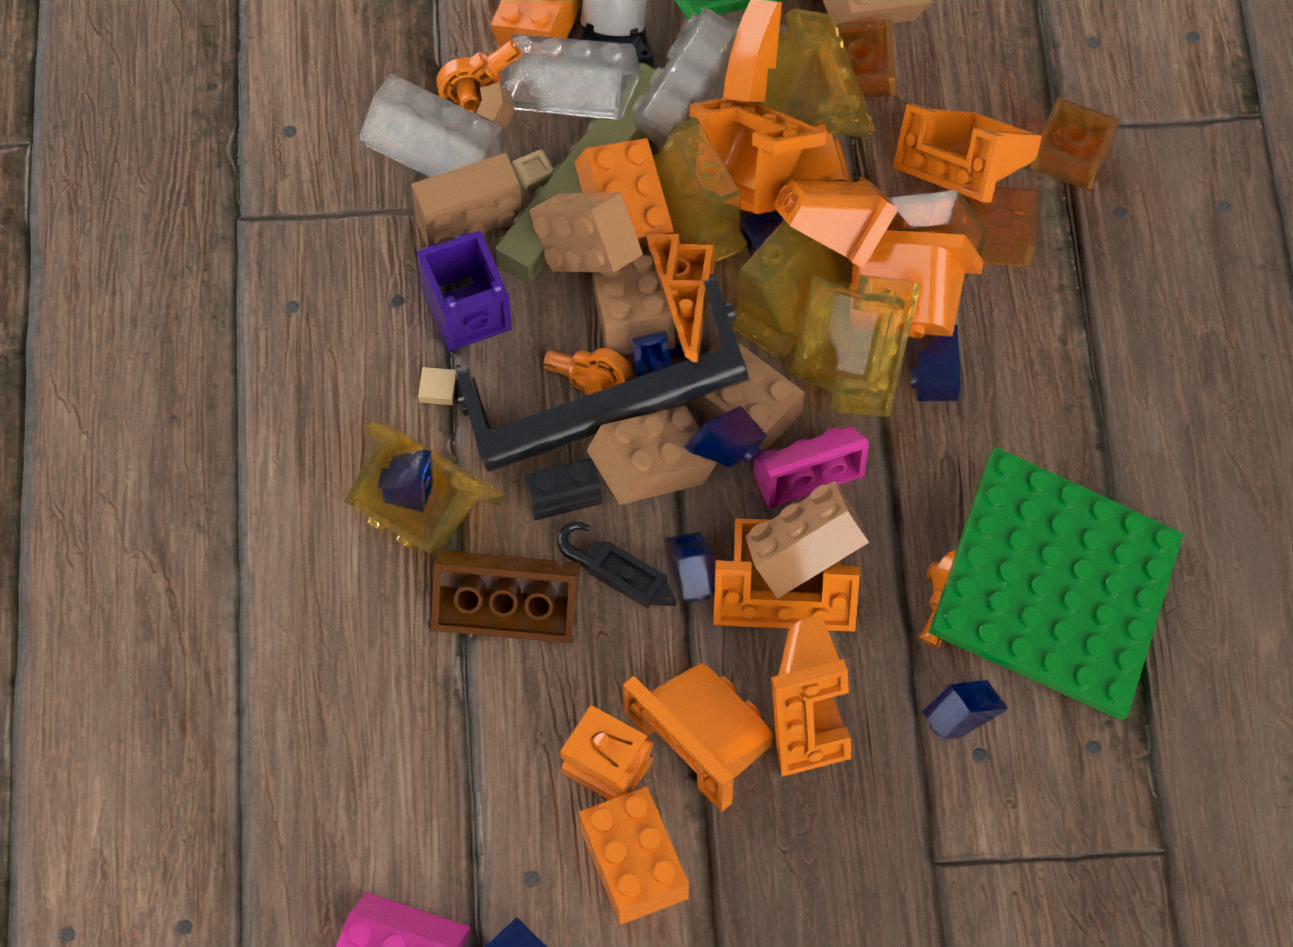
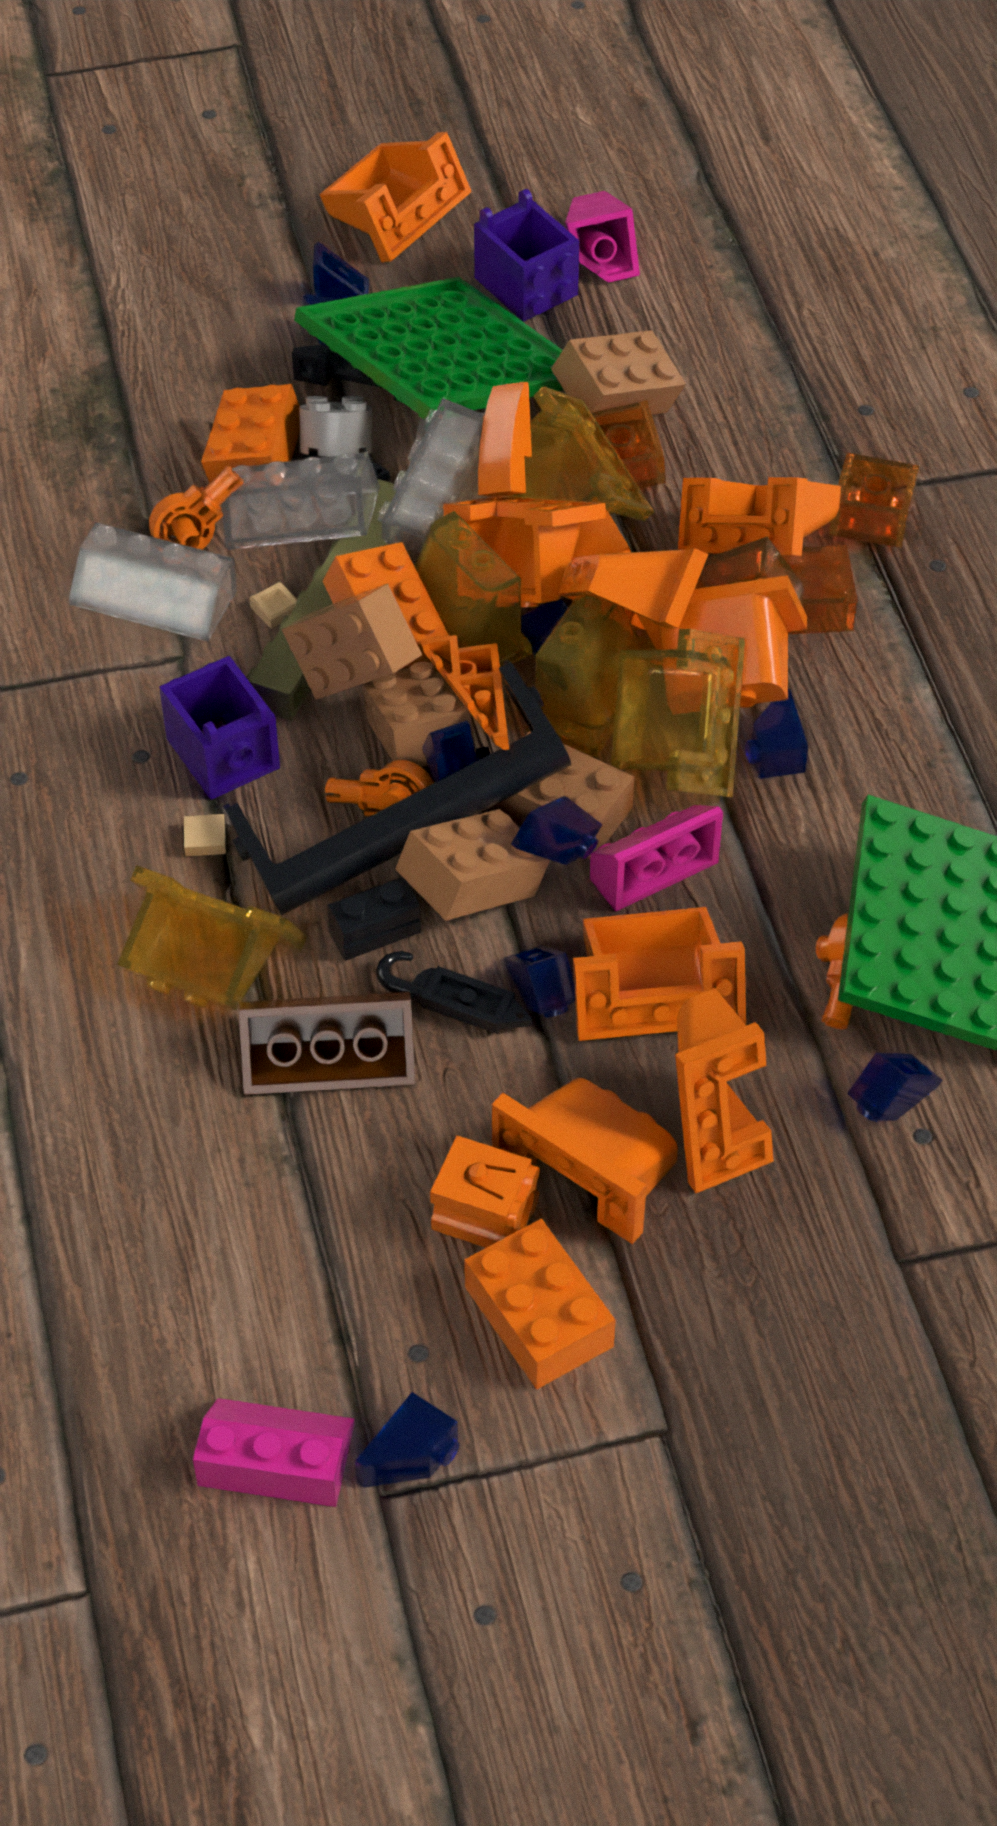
camera: 10 degrees left, 10 degrees down
clear blue slope [378,449,434,513] -> none
medium nougat brick [411,153,522,246] -> none
medium nougat piece [476,83,514,131] -> none
medium nougat brick [745,481,869,599] -> none

